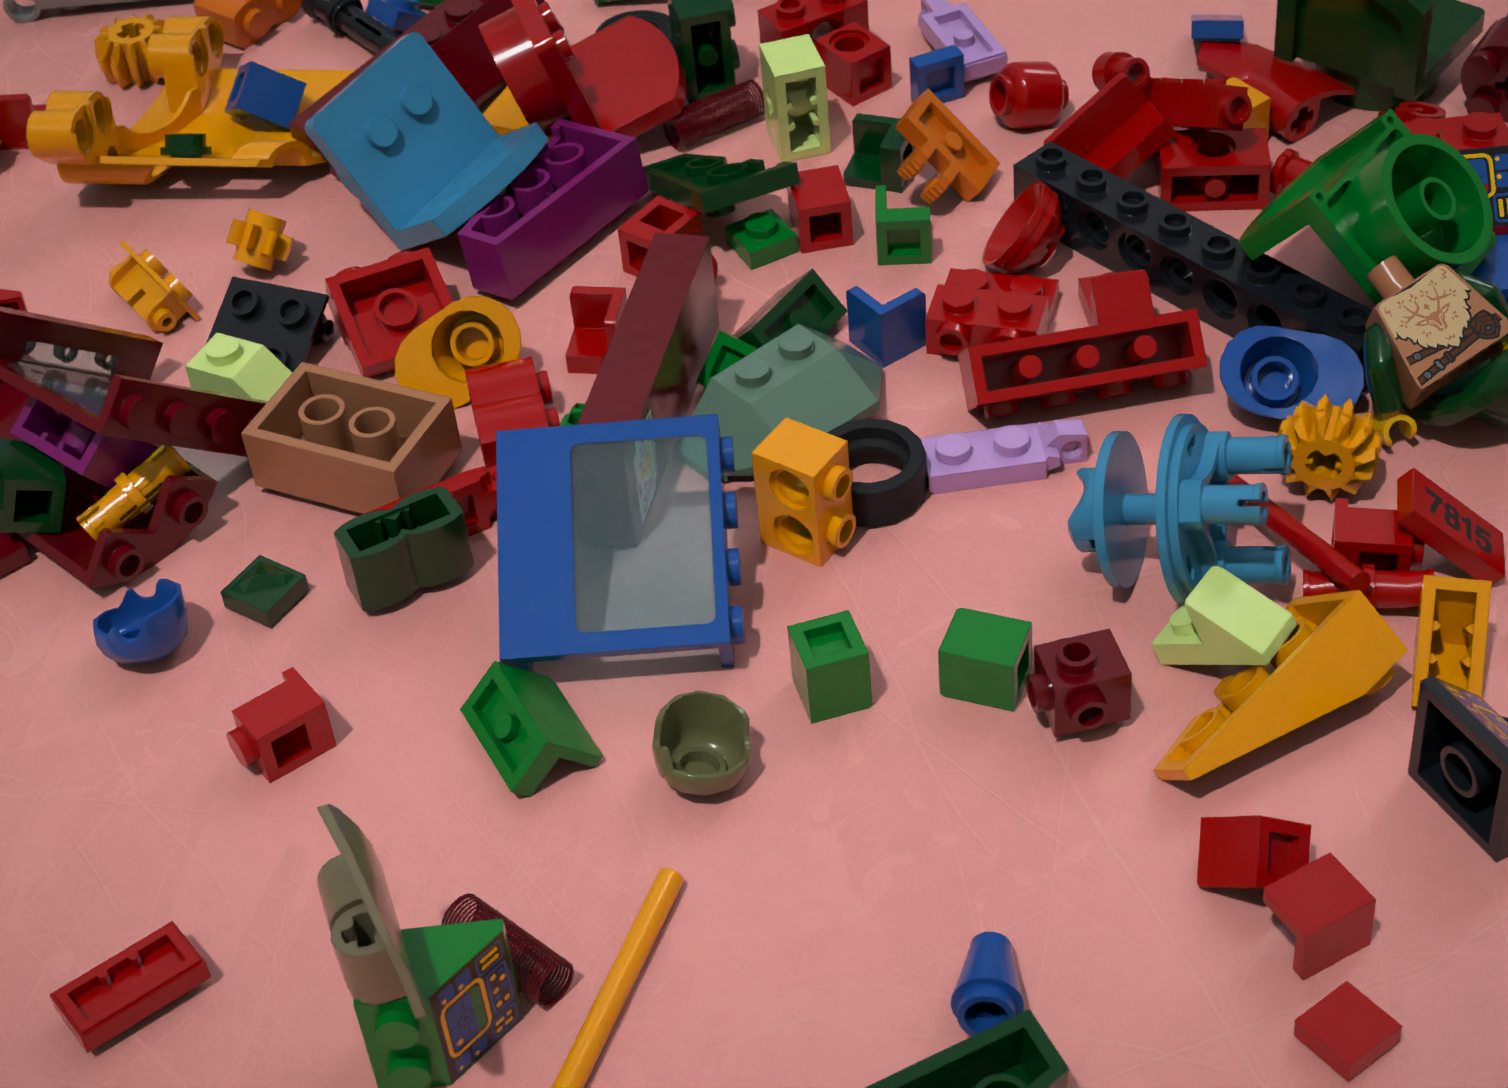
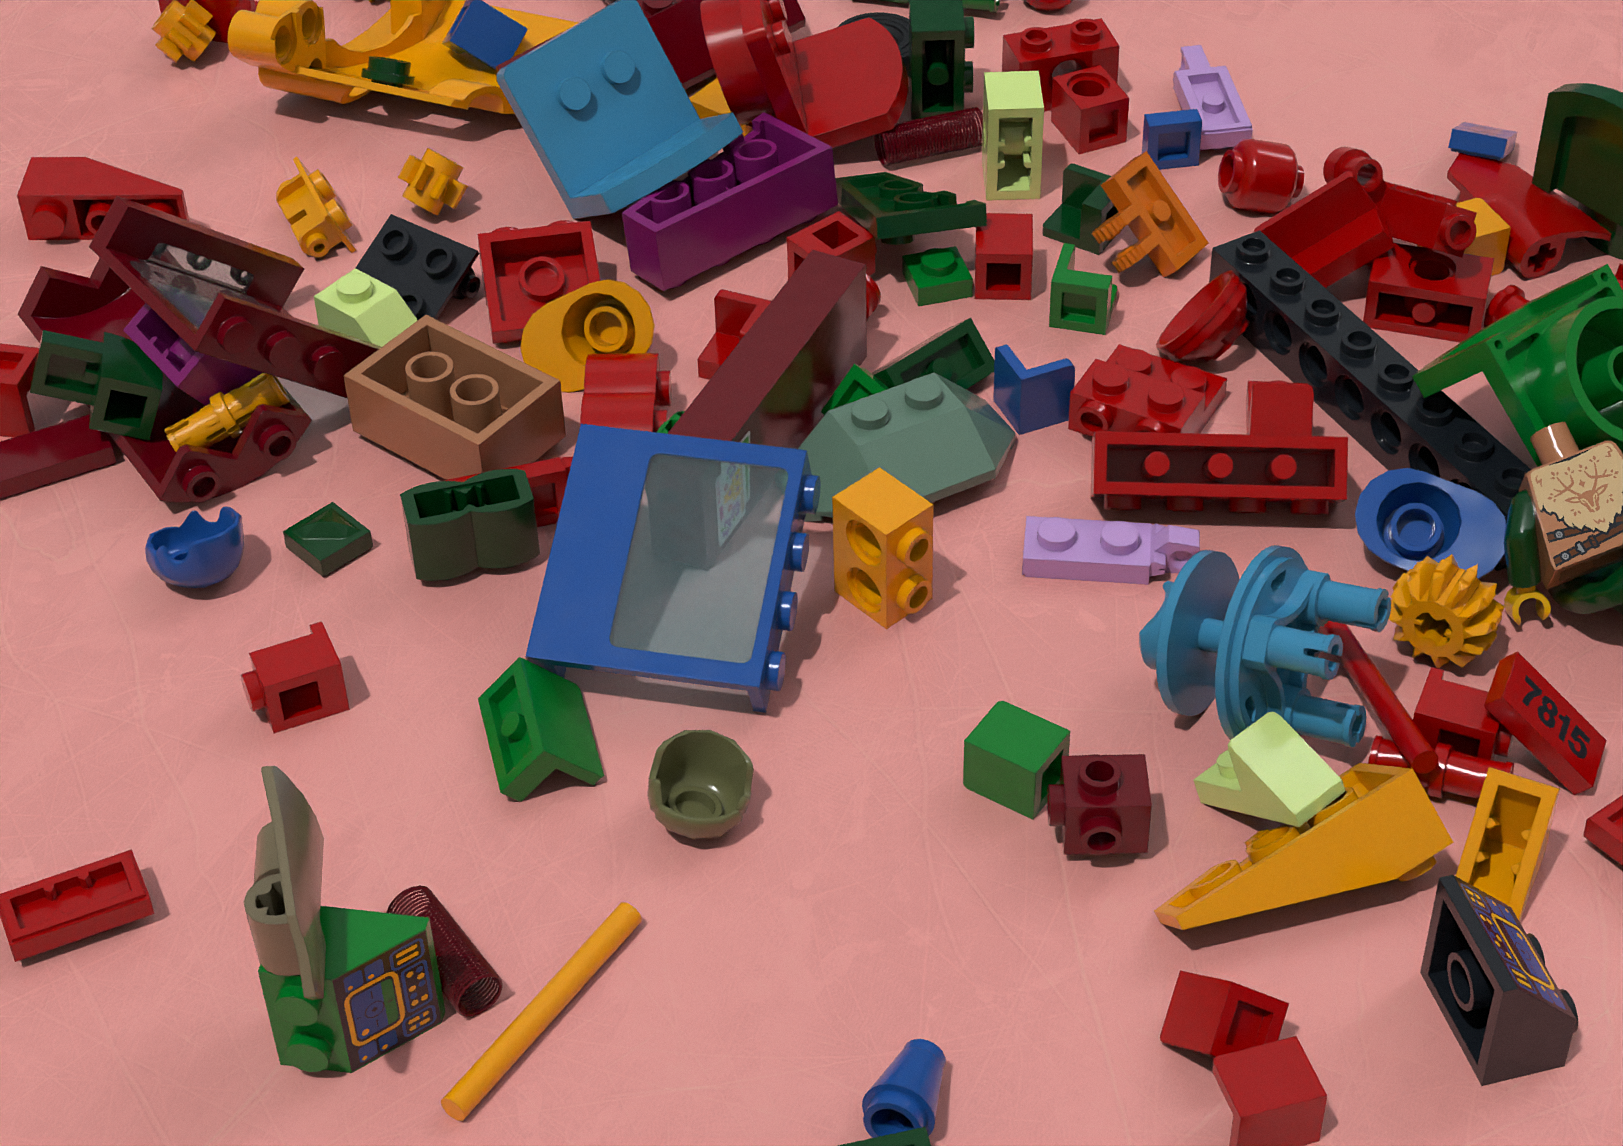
camera: 10 degrees right, 0 degrees up
green panel [787,610,872,724] -> none
black tyre [827,419,927,527] -> none

